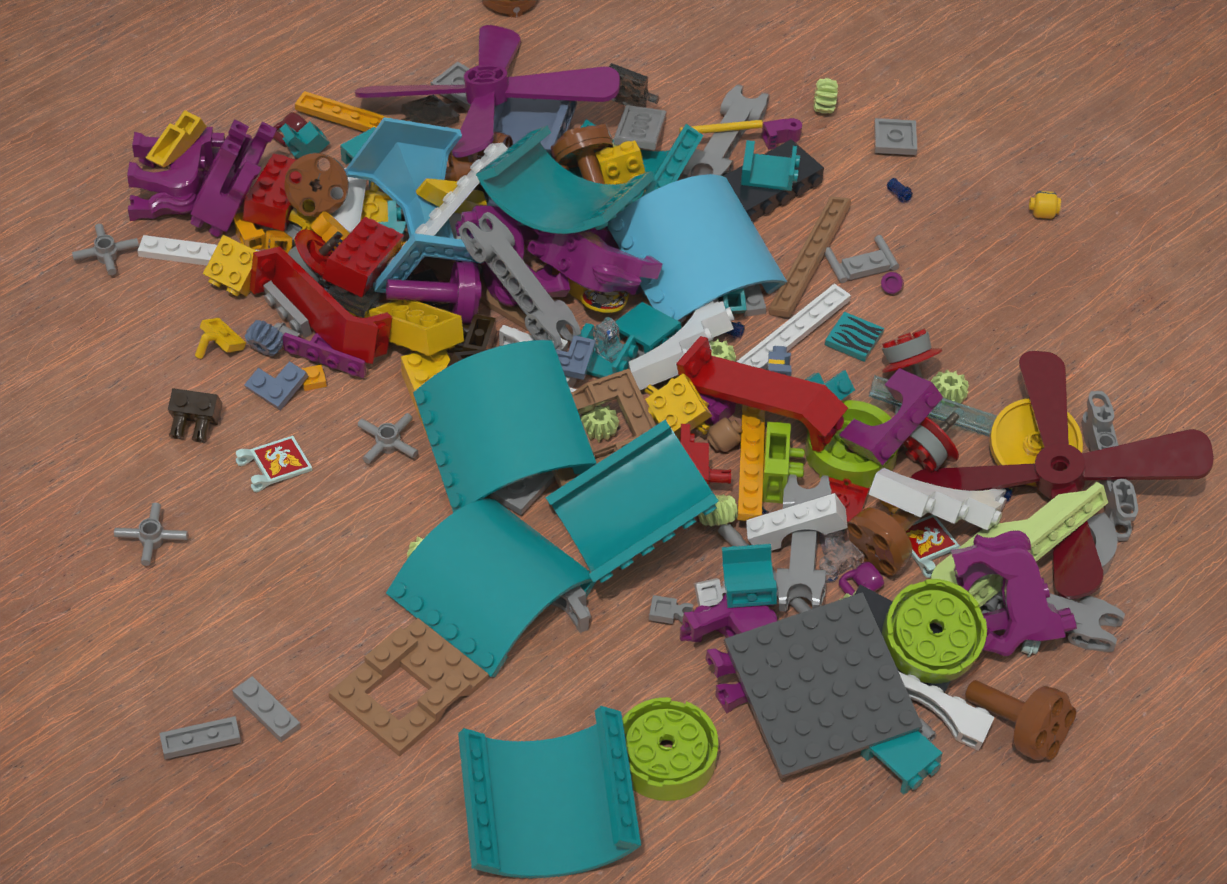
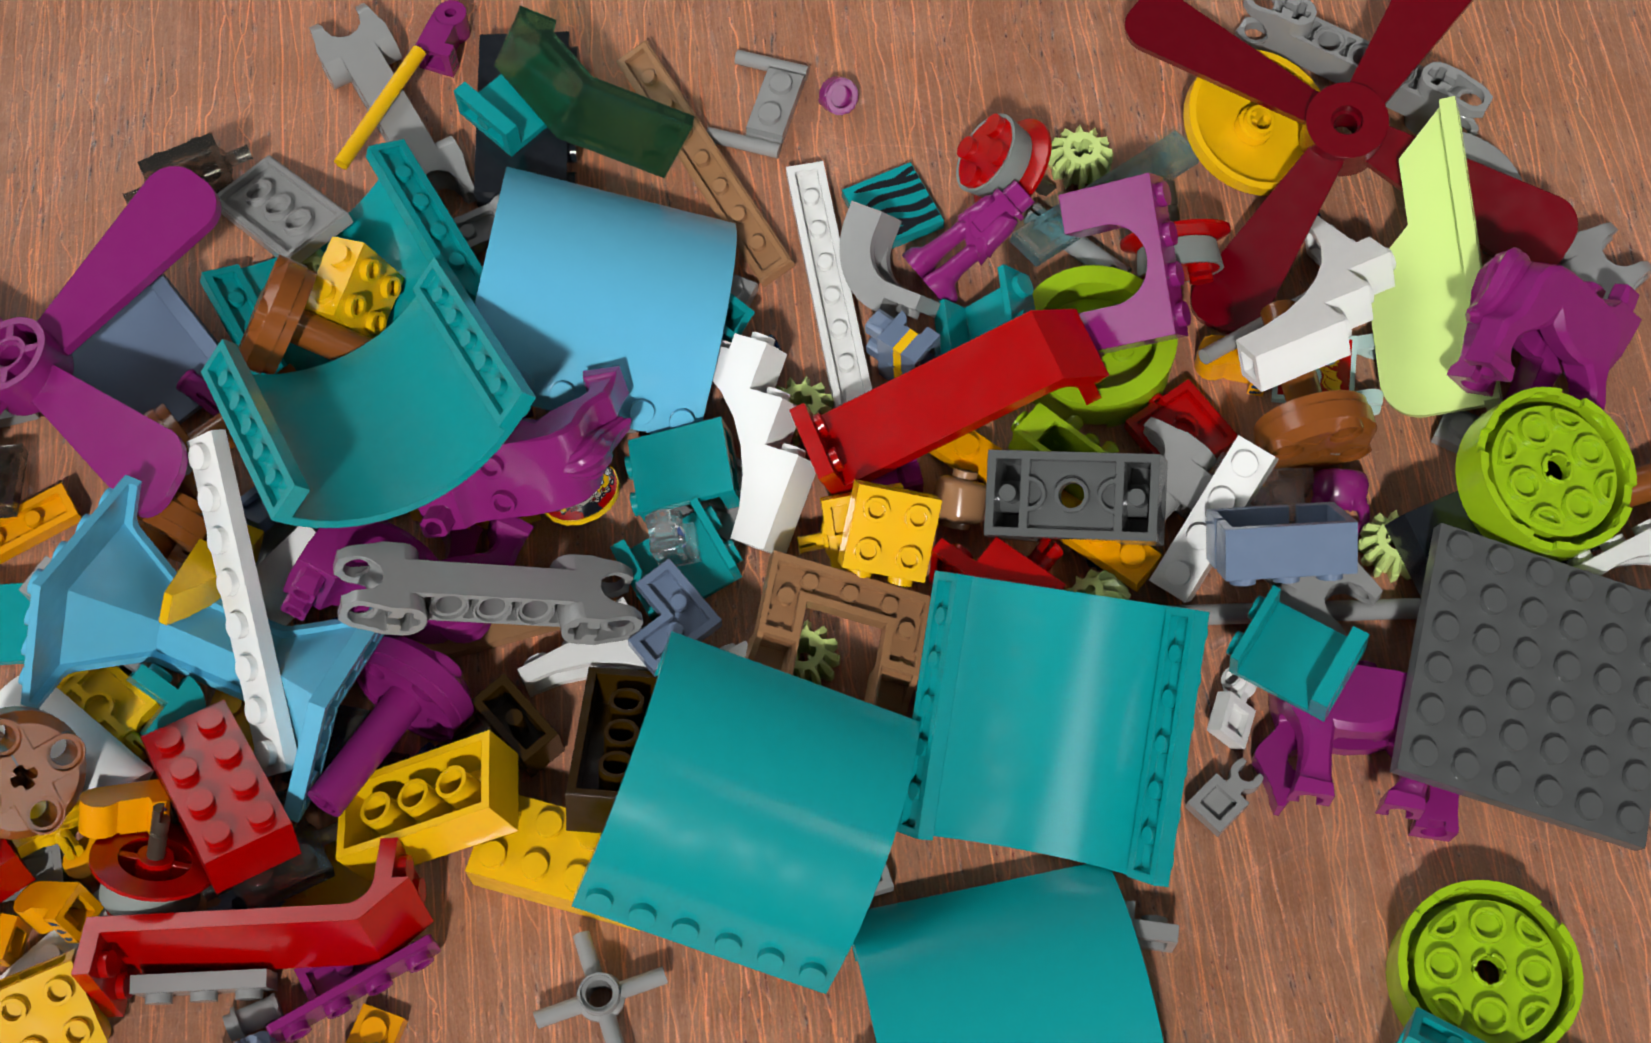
camera: 50 degrees left, 15 degrees up
none -> clear green windscreen [494,6,694,178]
none -> light grey arch [840,201,941,320]
none -> magenta piece [902,180,1035,304]
none -> dark grey plate [984,450,1168,546]
none -> sand blue piece [1206,502,1358,586]

